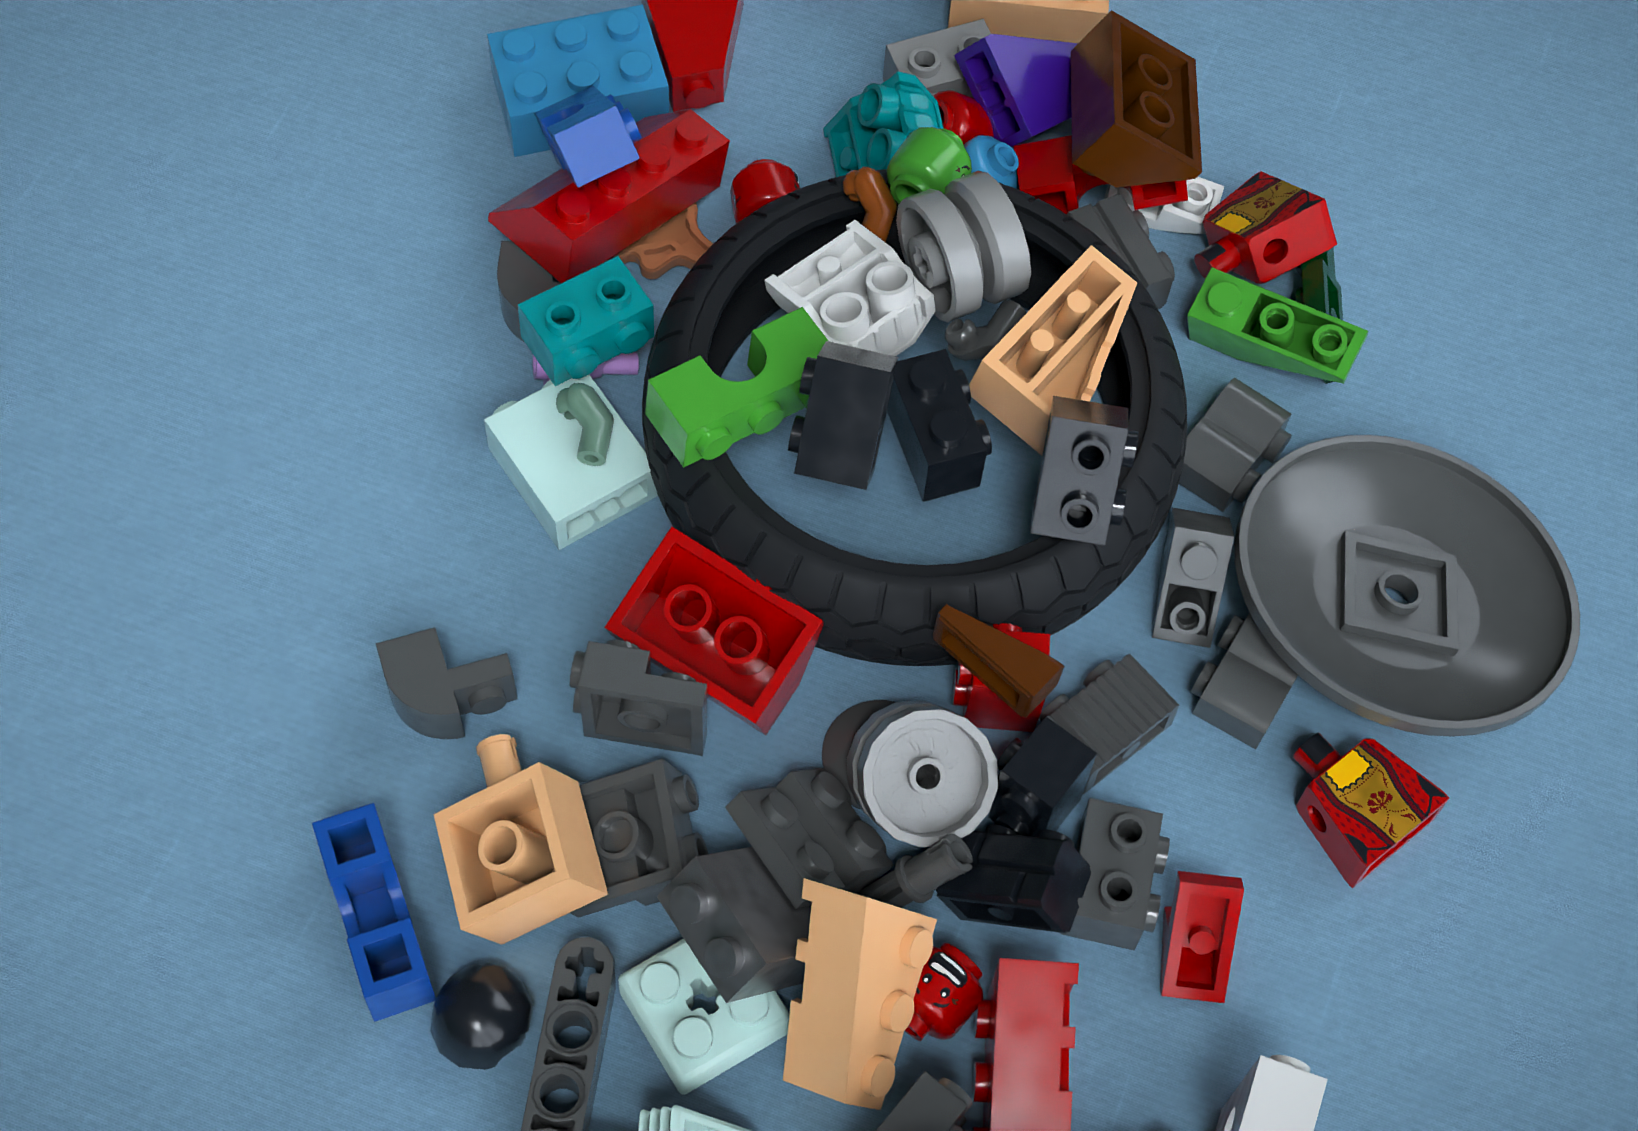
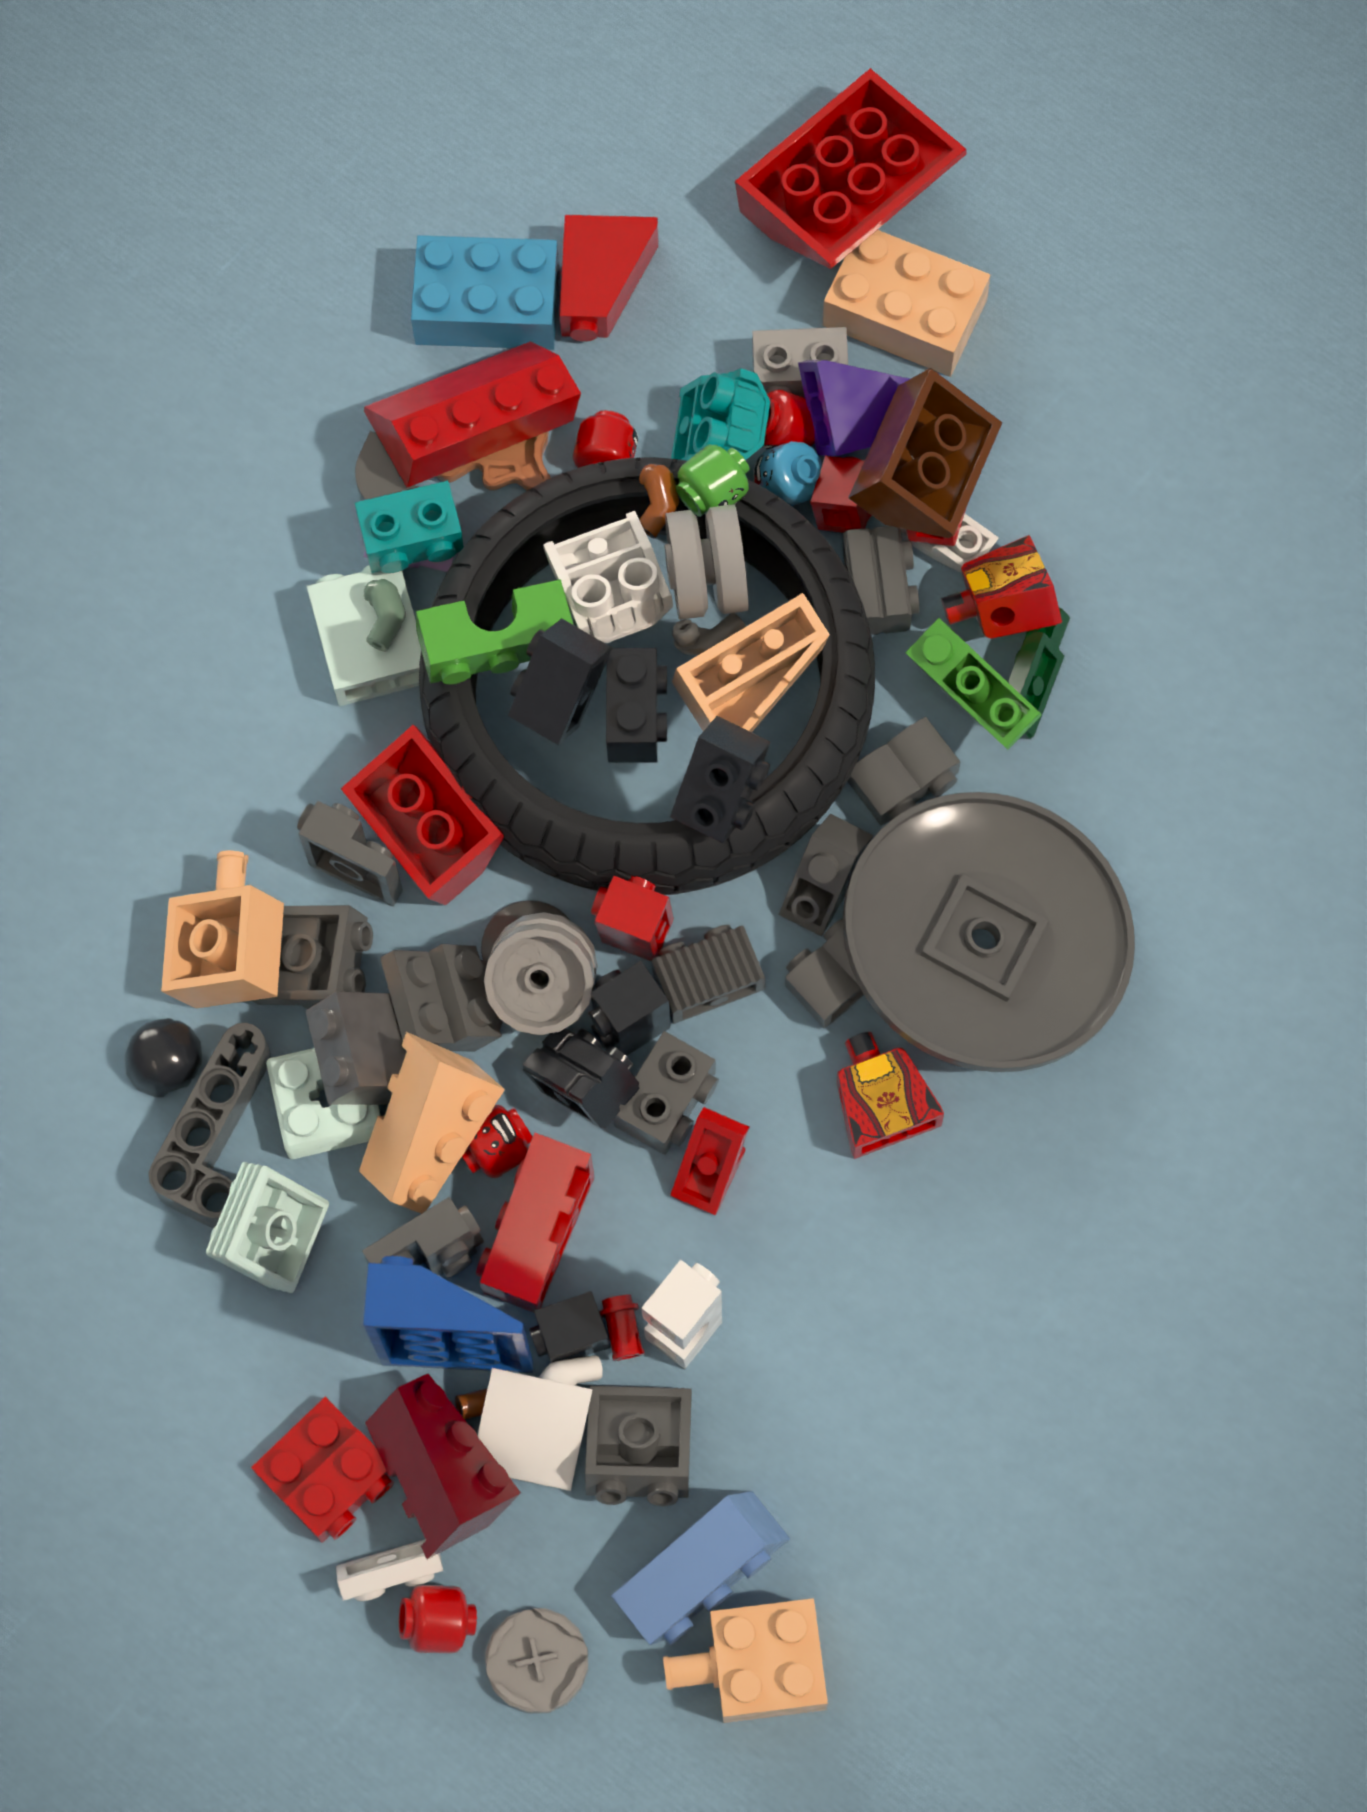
camera: 25 degrees right, 10 degrees up
blue arch [312,803,436,1022] -> none
dark grey brick [375,627,518,739] -> none
arch [534,86,642,187] -> none
dark grey axle [858,834,973,908] -> none
reddish brown slope [933,604,1065,718] -> none

